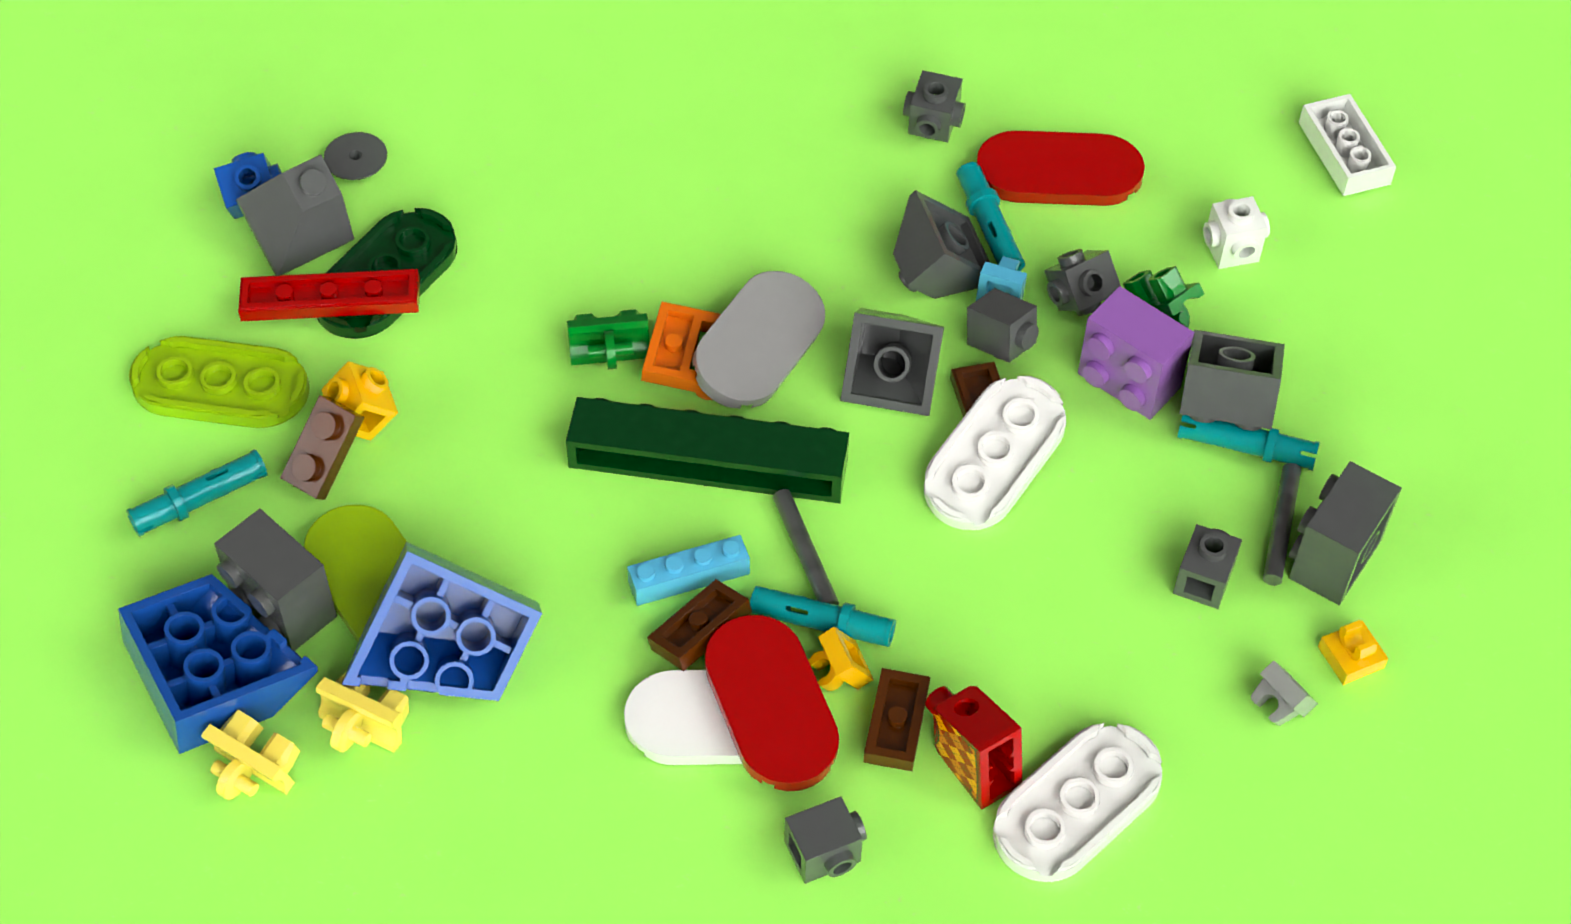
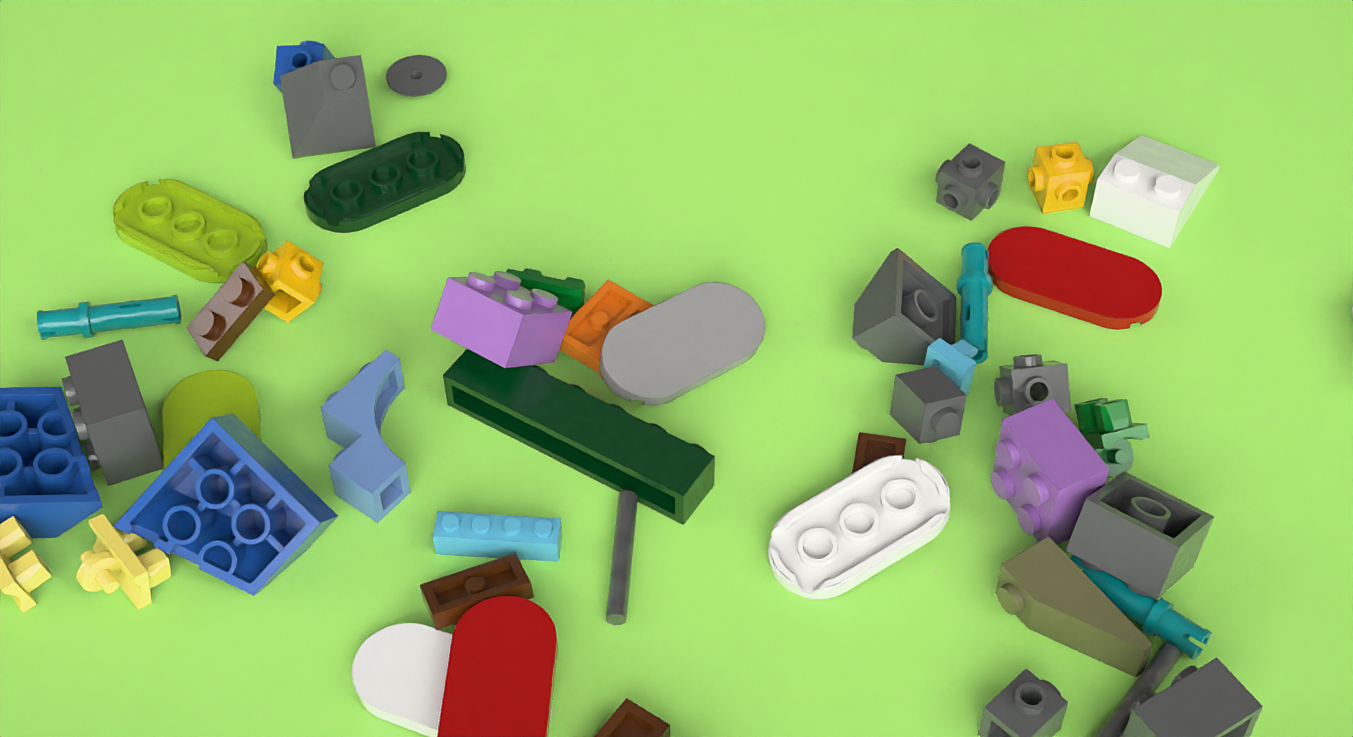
camera: 25 degrees right, 5 degrees down
red tile [238,269,420,321] -> none
teal pin [750,586,896,647] -> none
yellow tile [808,627,874,691] -> none
dark grey slope [840,308,944,416] -> none
white brick [1203,196,1270,269] -> none
none -> medium blue arch [320,350,411,523]
none -> medium lavender brick [430,271,572,368]
none -> olive slope [995,536,1153,677]
none -> yellow brick [1027,142,1094,214]
none -> white slope [1089,135,1220,248]

